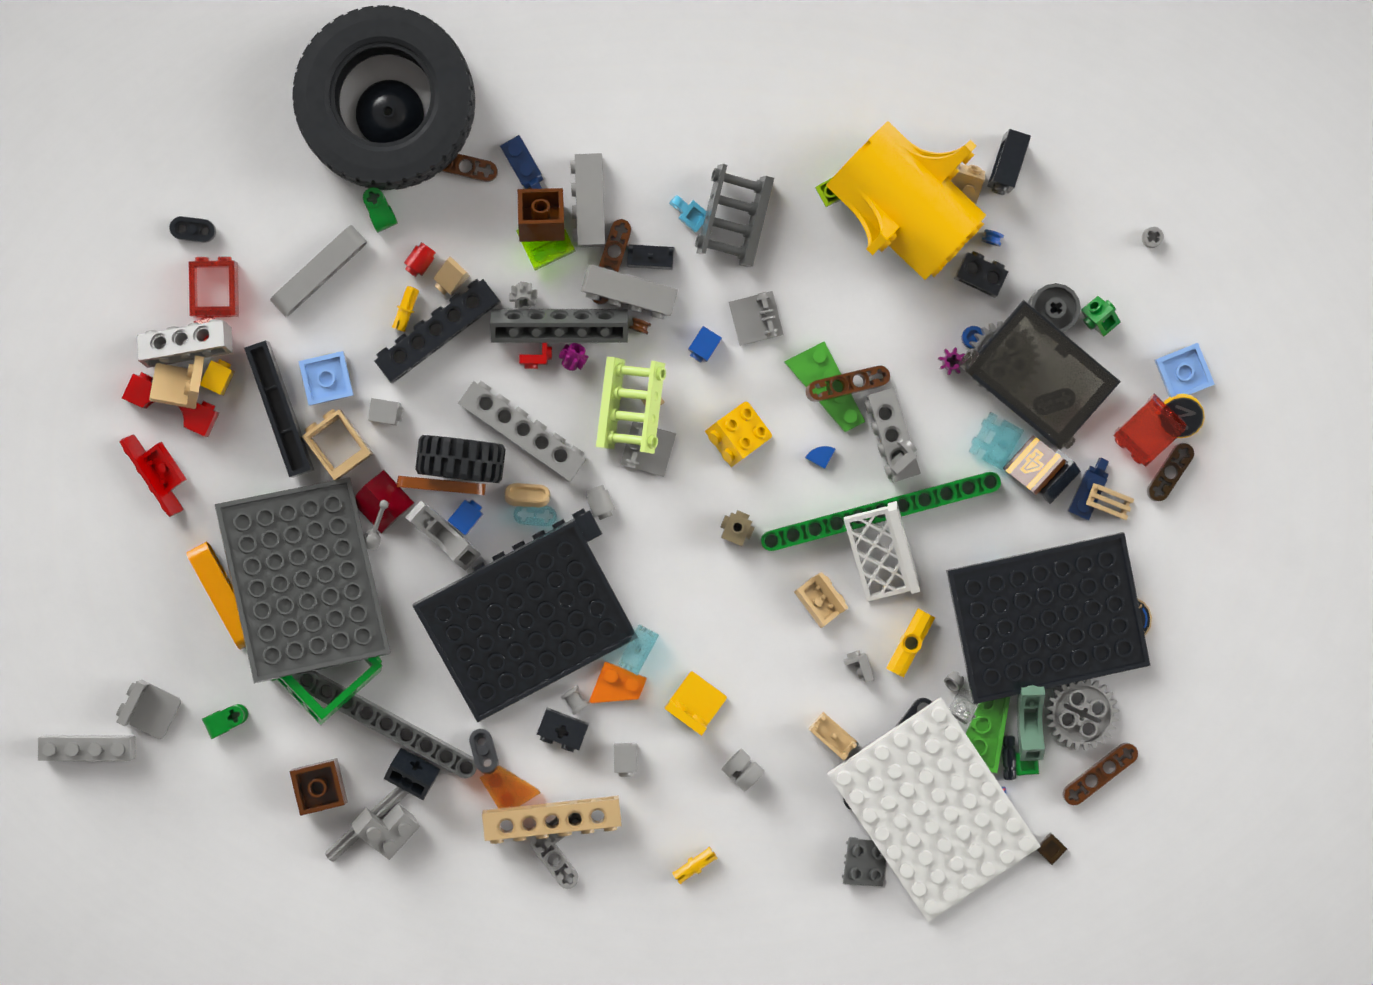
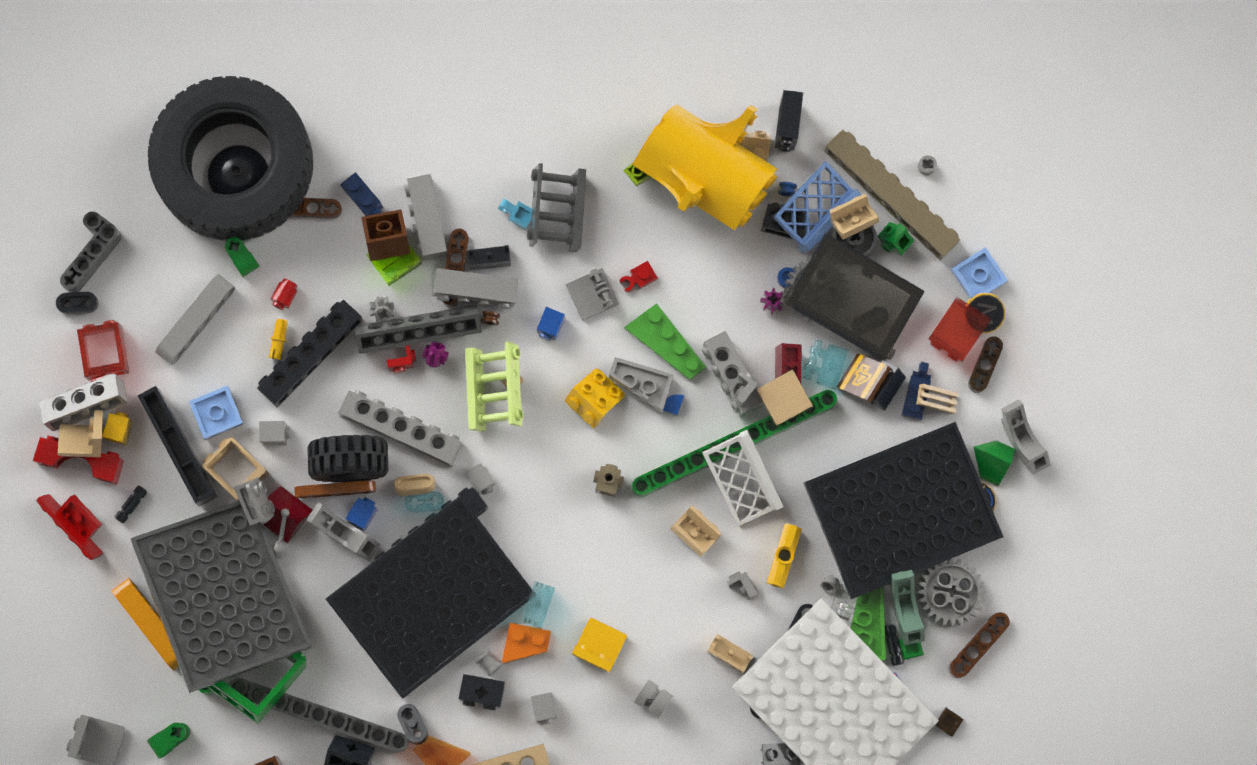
camera: 20 degrees left, 10 degrees down
tan slope [433,257,470,296] -> none
light grey hinge [620,421,676,477] -> none
reddish brown beam [805,365,890,402] -> none
none -> dark grey beam [60,211,121,292]
none -> black axle [115,485,147,523]
none -> light grey bracket [234,477,275,526]
none -> light grey wing [609,357,674,413]
none -> red plate [619,261,658,293]
none -> tan tile [756,370,813,426]
none -> medium blue fence [773,161,862,253]
none -> dark red hinge [775,343,802,384]
none -> dark tan brick [824,129,960,261]
none -> tan bracket [830,194,879,239]
none -> green slope [973,440,1015,486]
none -> light grey arch [1001,400,1051,475]

